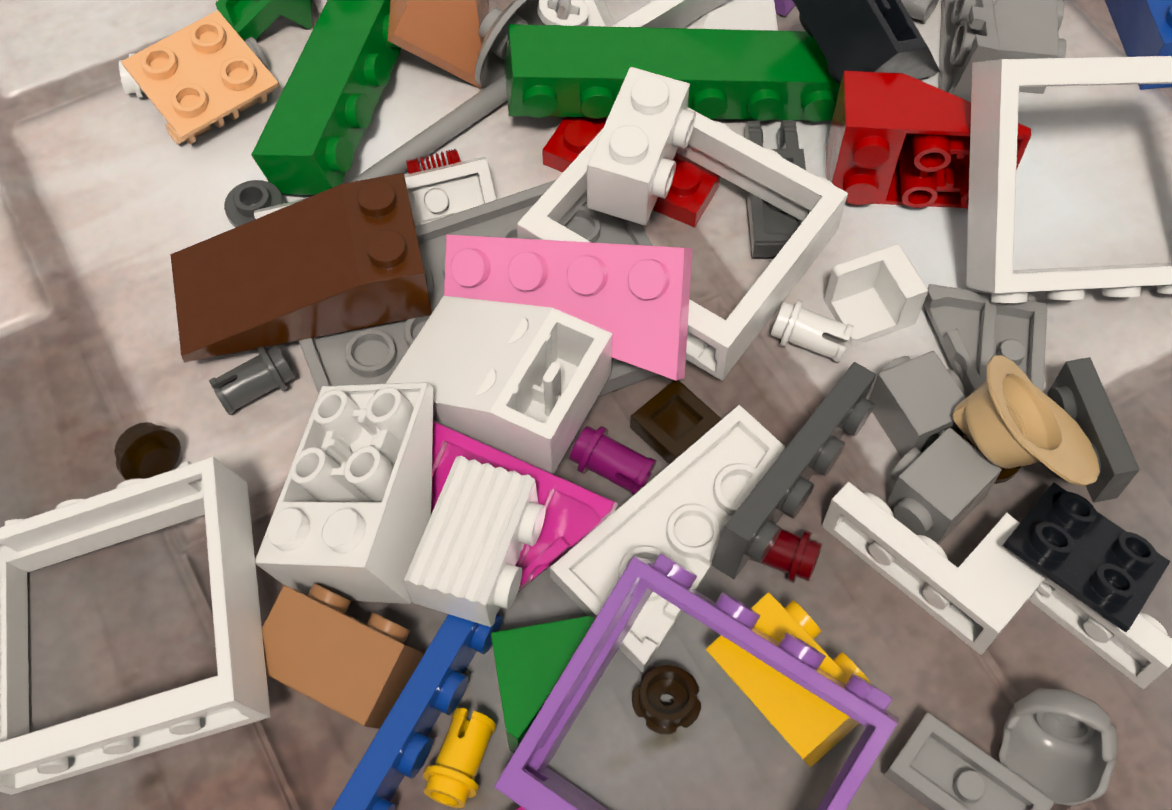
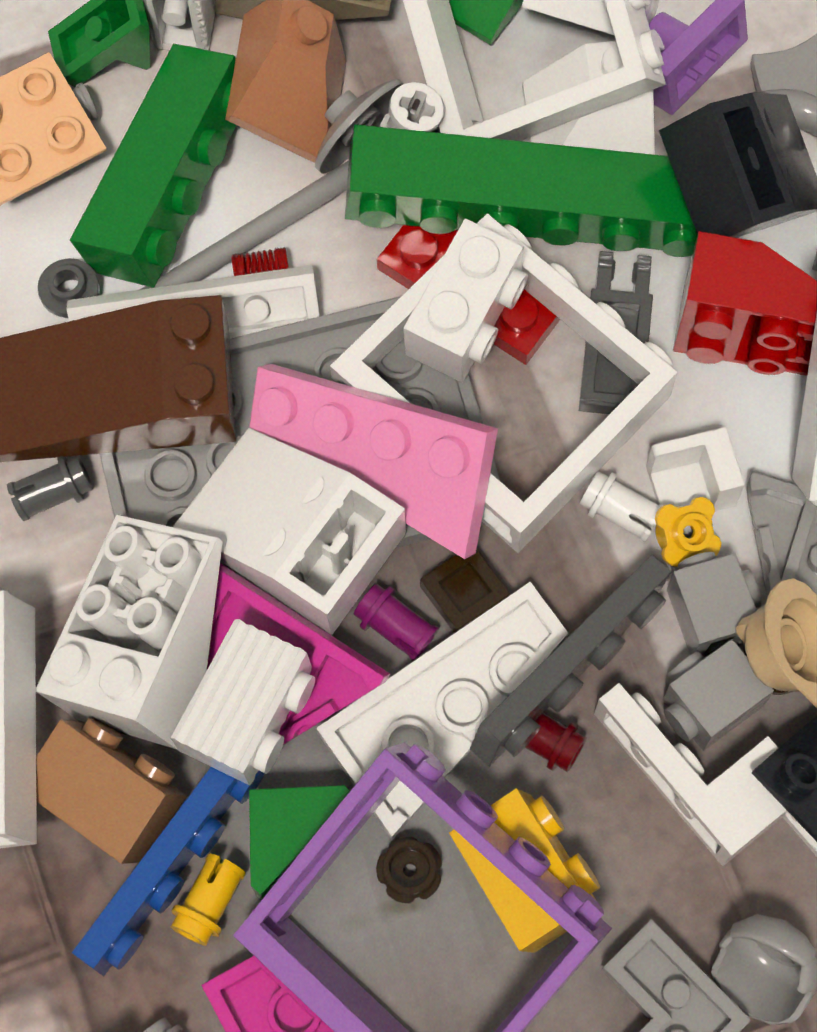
camera: 10 degrees right, 10 degrees up
none -> yellow plate [655,497,721,567]

